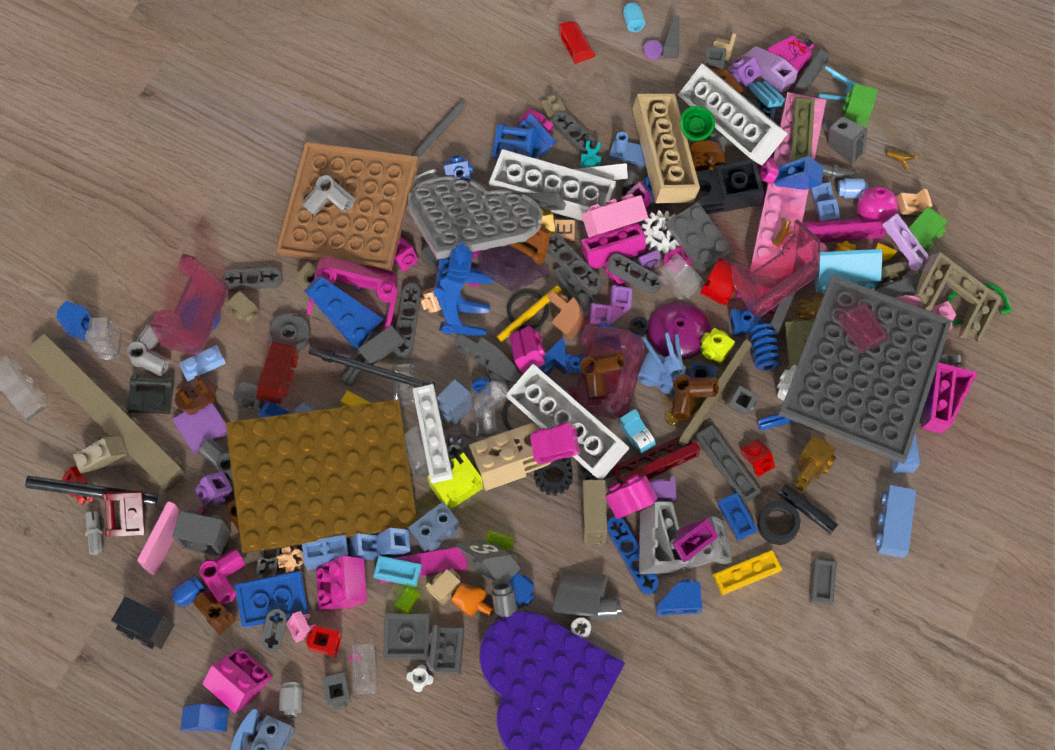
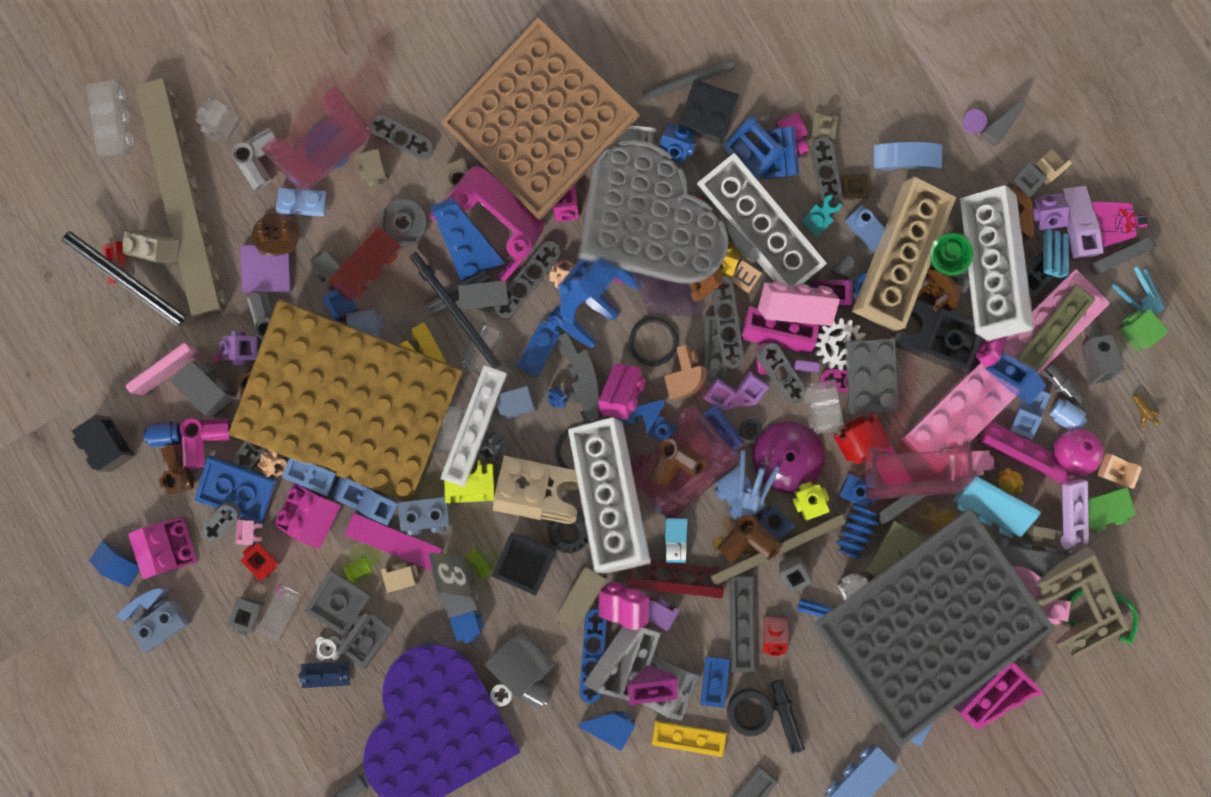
camera: 35 degrees right, 20 degrees up
blue brick [56,301,98,342] -> none
light grey axle [85,511,103,555] -> none
plate [102,491,145,537] -> none
pearl dark grey plate [127,375,174,414] -> none
light grey brick [279,682,303,718] -> none
light grey piece [301,175,356,216] -> none
medium azure tile [373,555,422,587] -> none
orange piece [452,582,494,617] -> none
clear brick [473,381,507,437] -> none
dark grey brick [492,582,517,617] -> none
yellow bar [496,285,562,342] -> none
dark pink brick [530,423,580,464] -> none
red brick [559,21,595,64] -> none
white sticker [574,164,628,180] -> none
medium azure brick [623,3,646,32] -> none
pearl gold bar [772,217,796,247] -> none
pearl gold brick [794,435,837,491] -> none
clear pink plate [838,304,889,353] -> none
yellow tile [876,243,897,262] -> none
none -> dark blue hinge [298,661,350,688]
none -> black piece [491,531,556,596]
none -> blue hinge [516,319,562,378]
none -> black piece [678,79,740,145]
none -> dark brown tile [842,174,868,200]
none -> medium blue brick [874,142,942,171]

